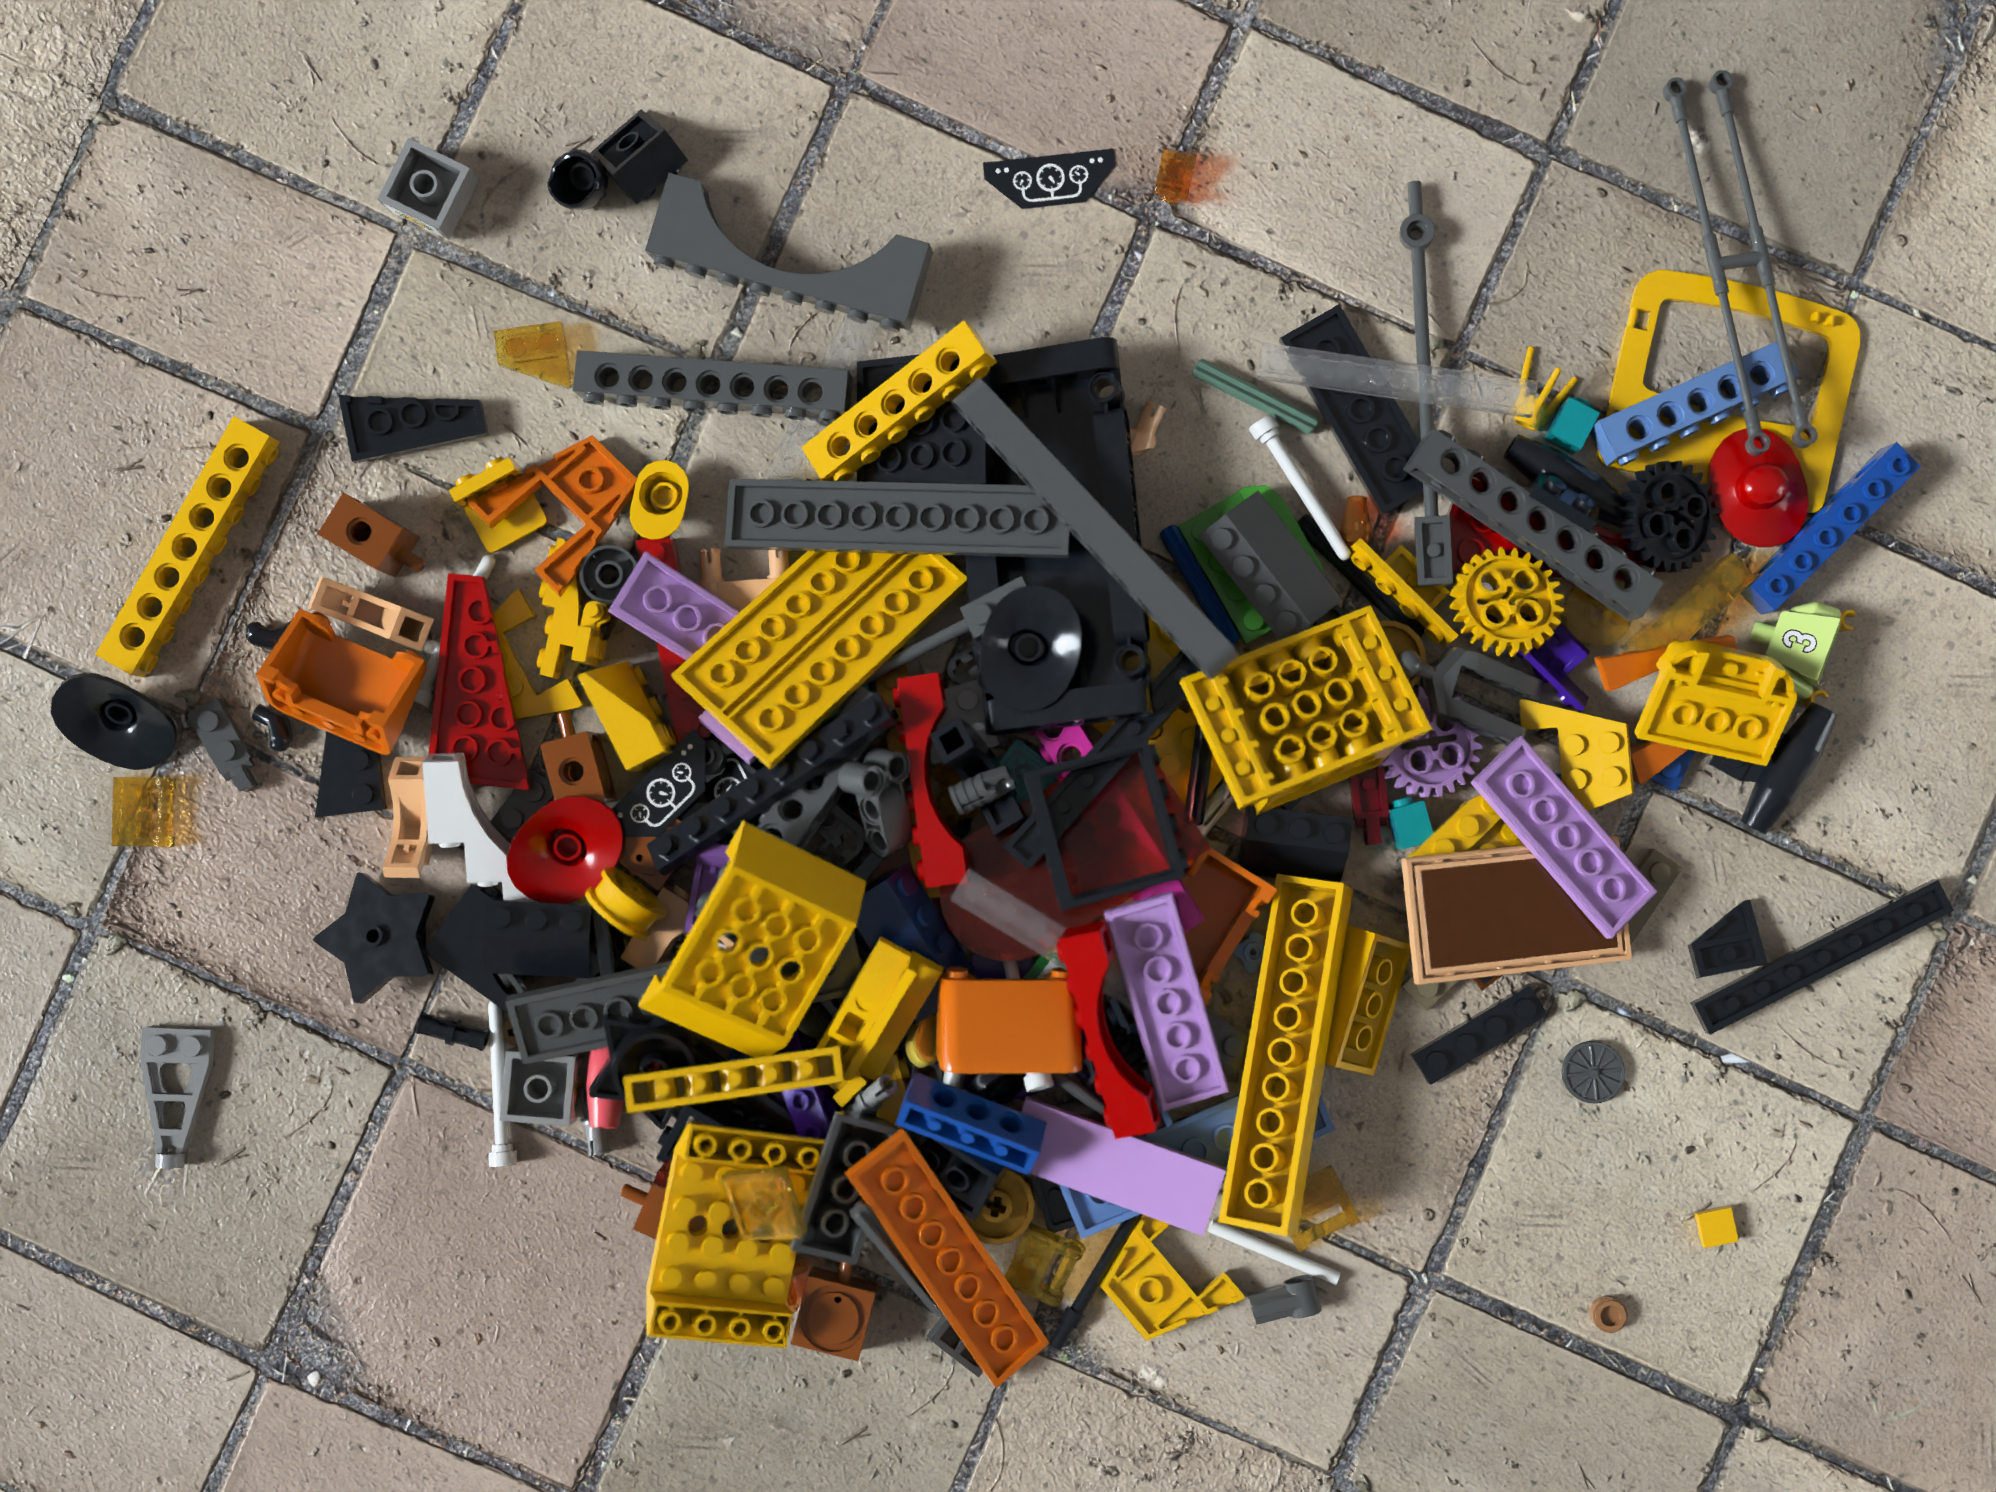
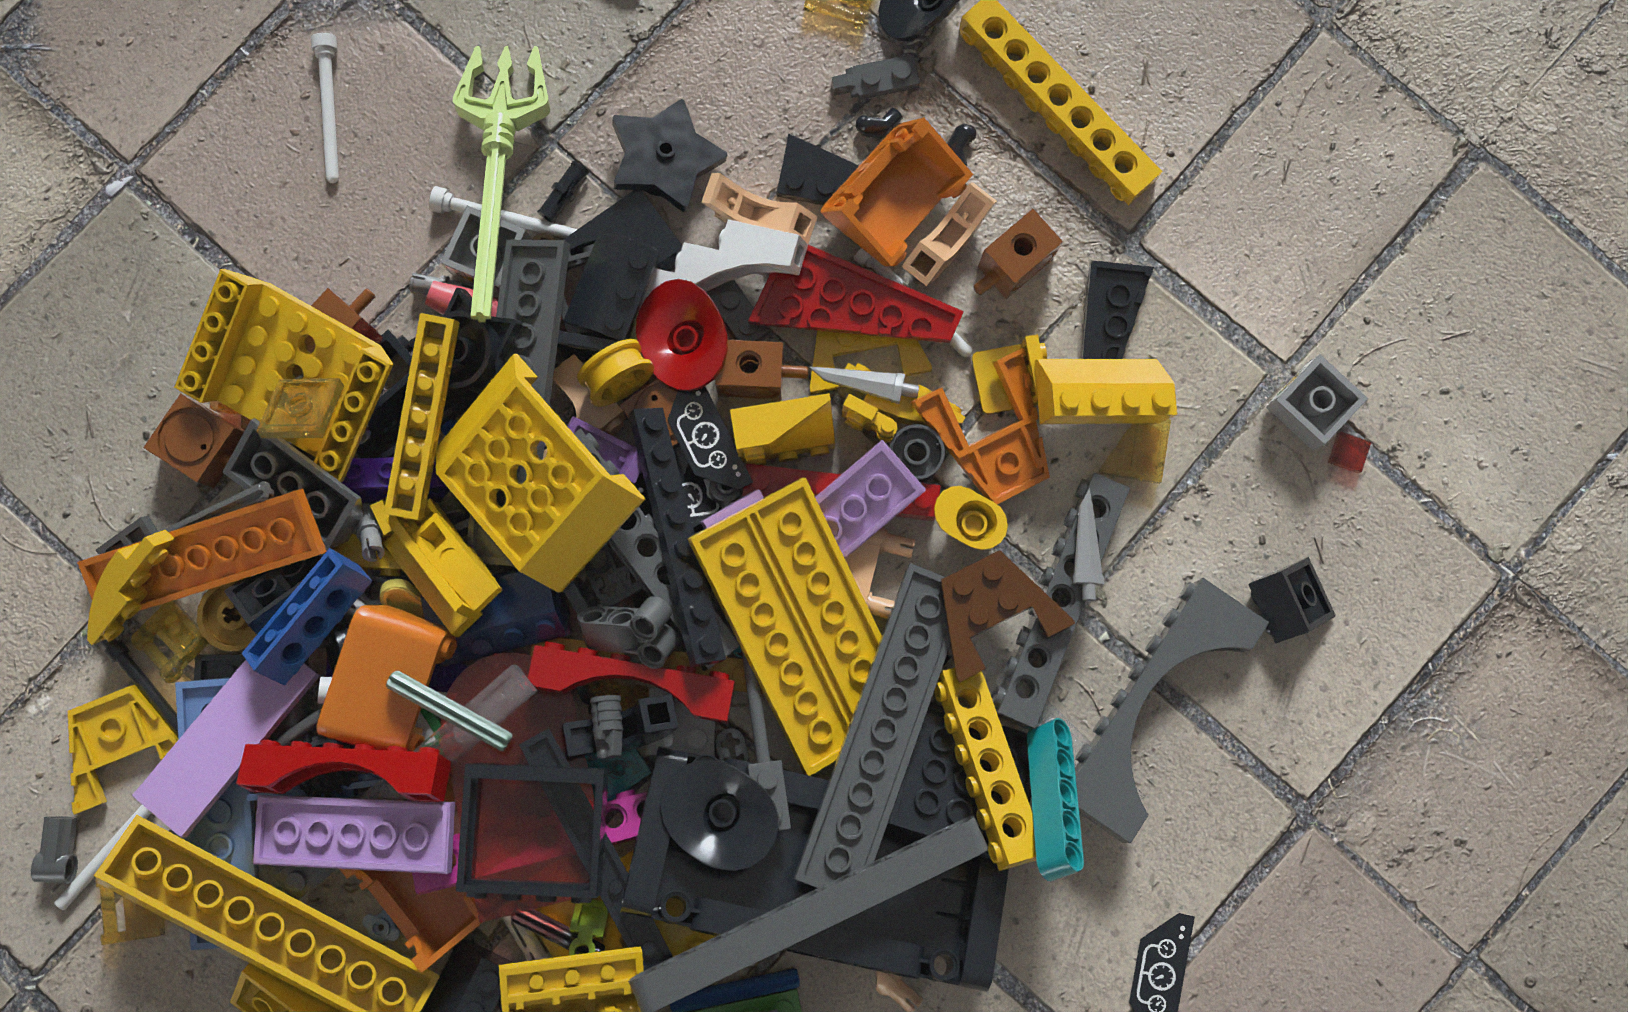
camera: 110 degrees right, 5 degrees down
black hair [547,149,608,210] -> none
none -> yellow slope [87,530,175,645]
none -> white piece [311,33,339,184]
none -> axle [386,671,513,751]
none -> yellowish green piece [453,46,550,322]
none -> lime plate [569,899,609,956]
none -> light grey bar [809,367,919,404]
none -> reddish brown wing [941,550,1075,683]
none -> teal beam [1027,718,1084,882]
none -> yellow slope [1035,359,1177,424]
none -> light grey bar [1073,488,1104,601]
none -> clear red tile [1328,432,1372,473]

